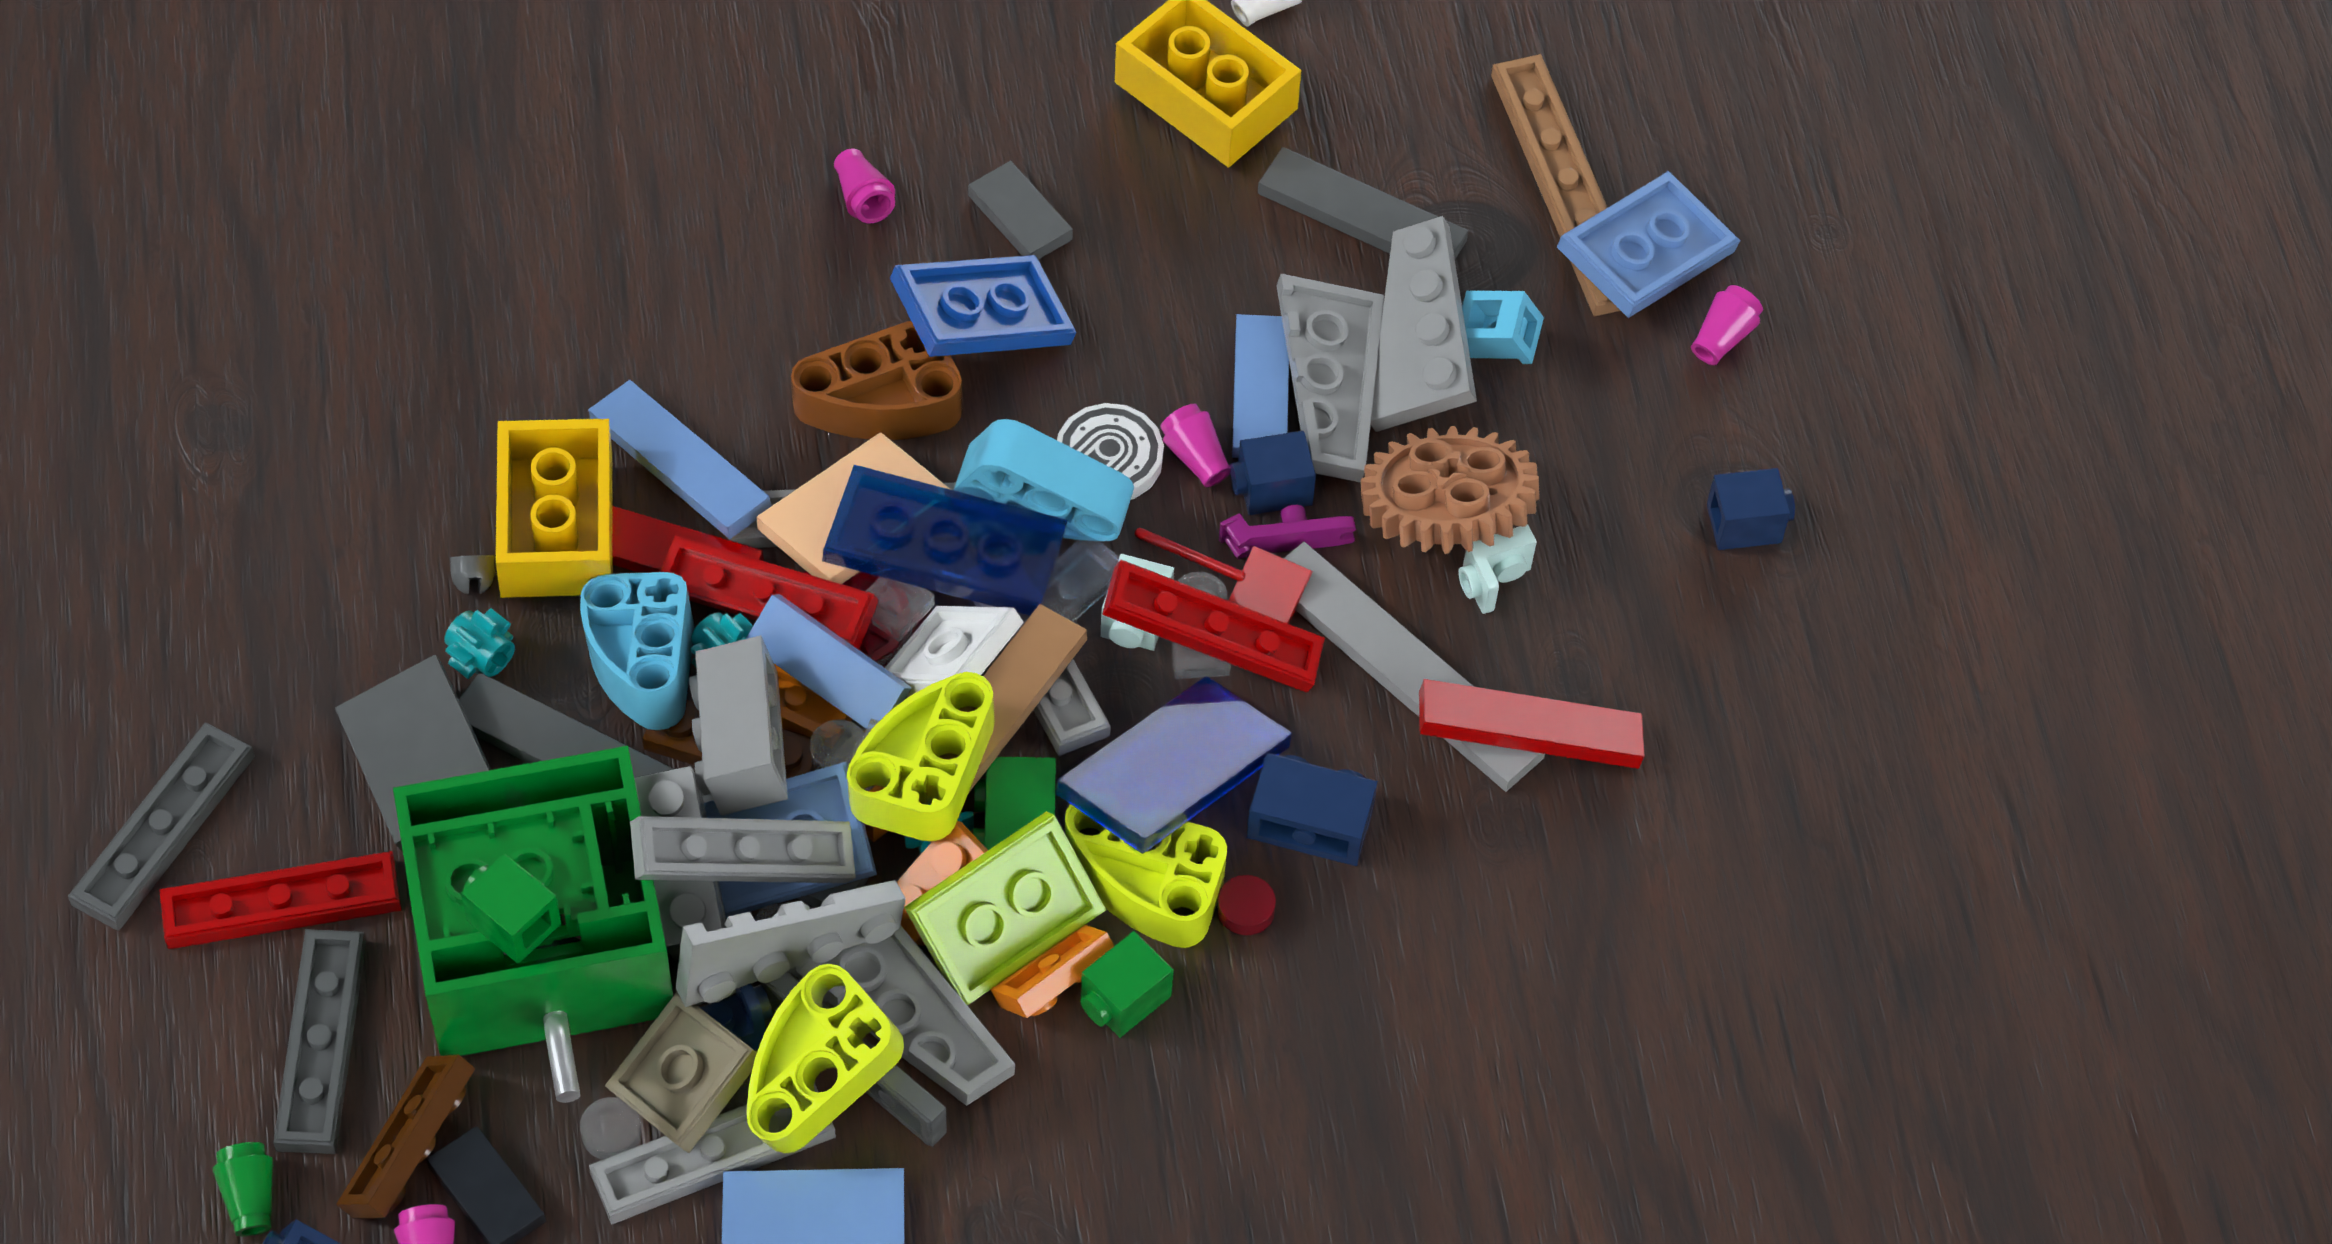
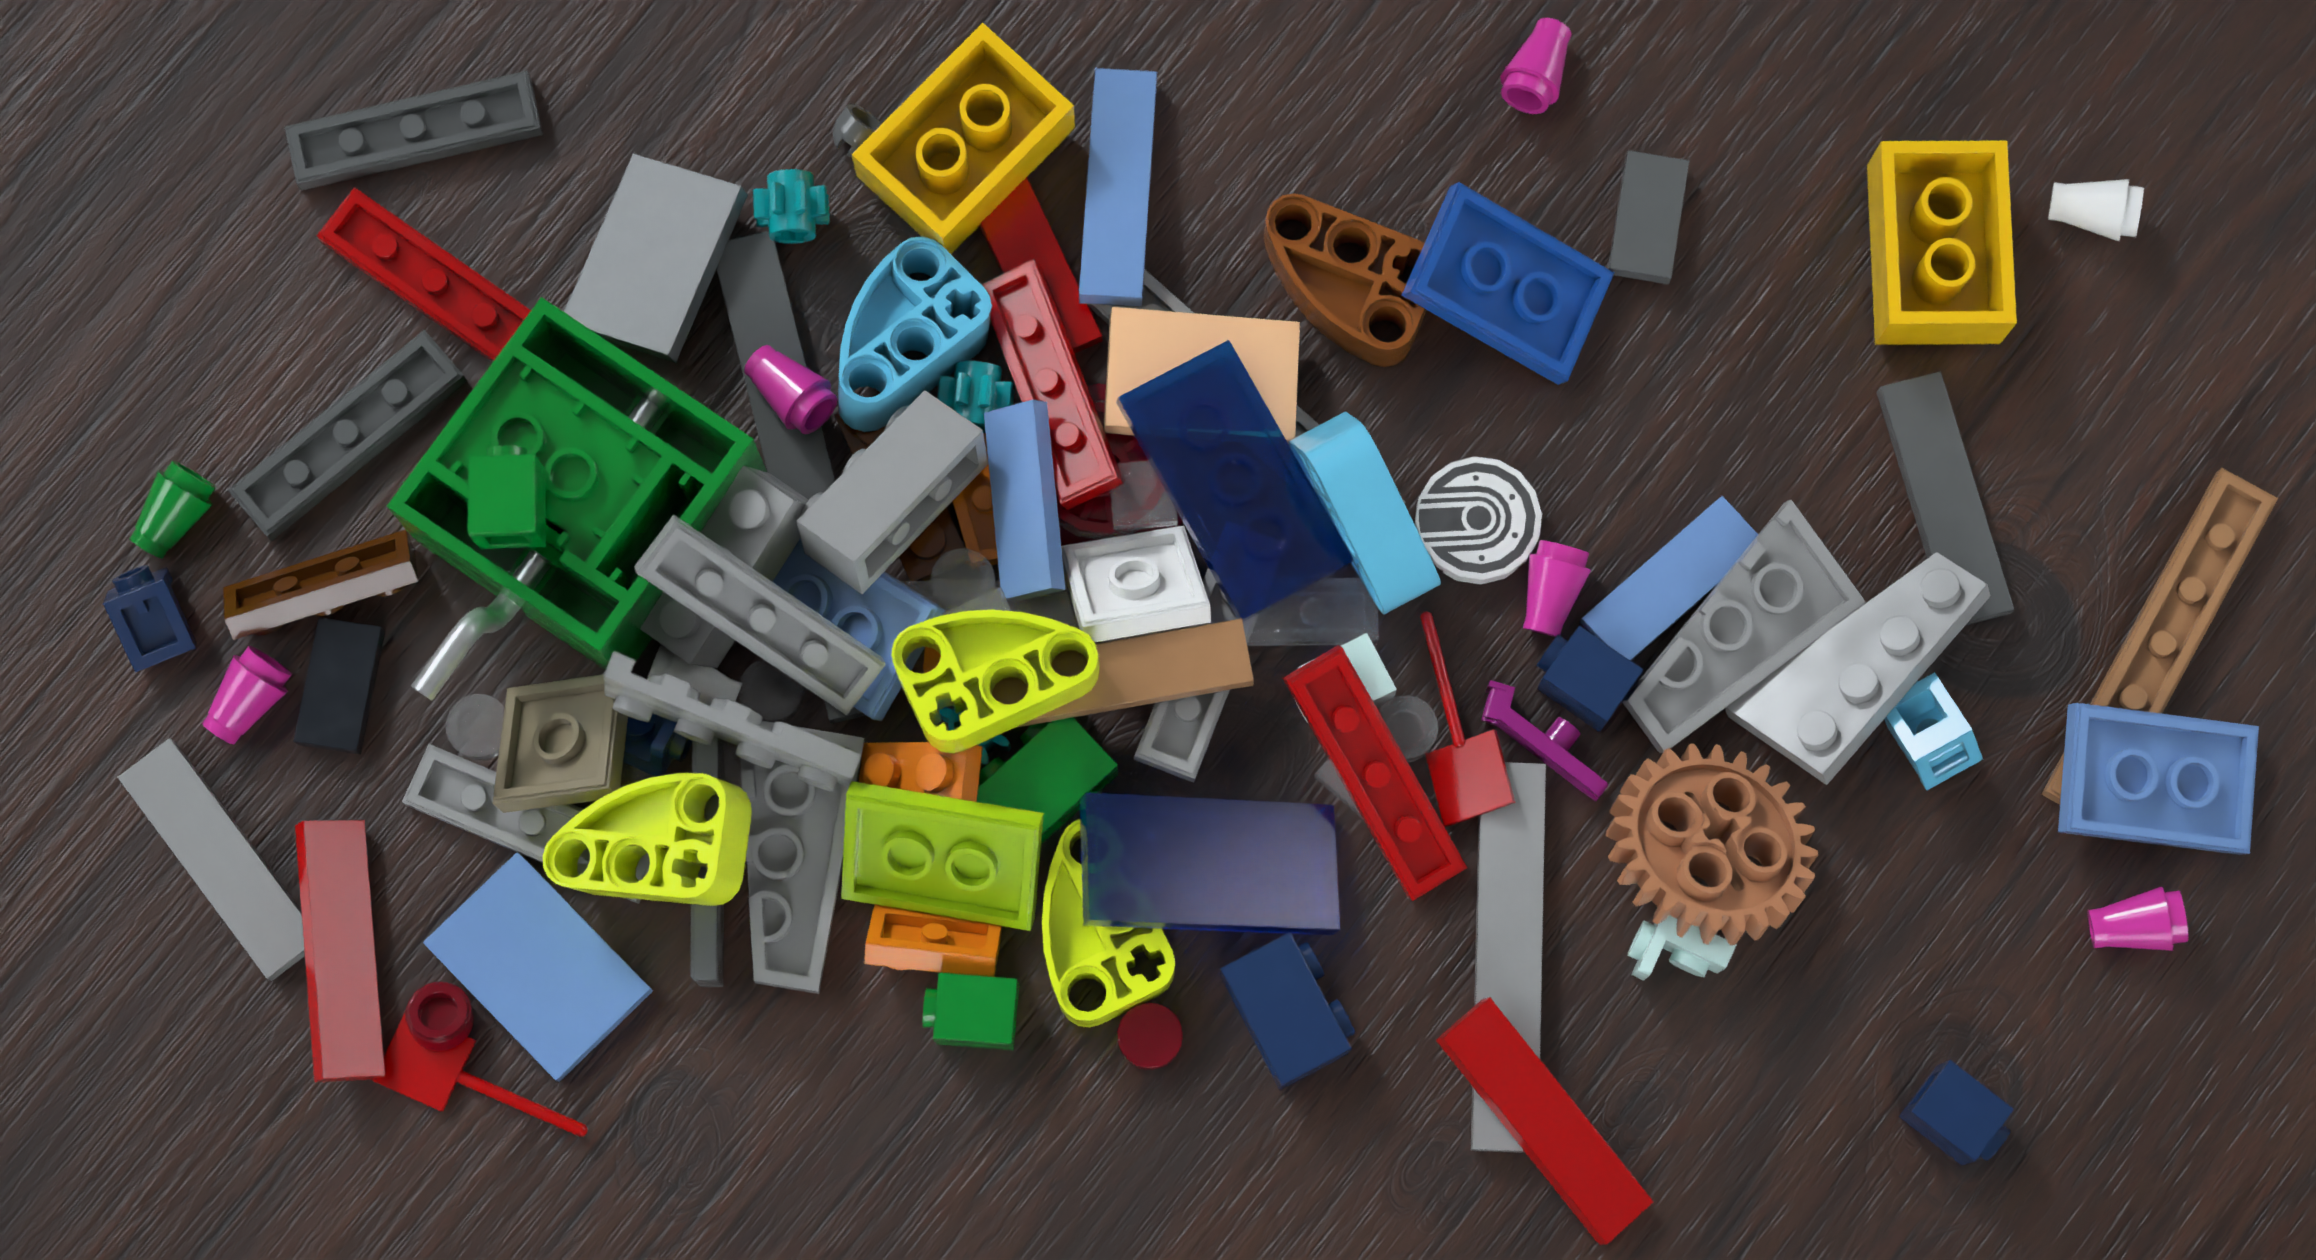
camera: 50 degrees right, 20 degrees up
none -> dark pink cone [744,345,838,434]

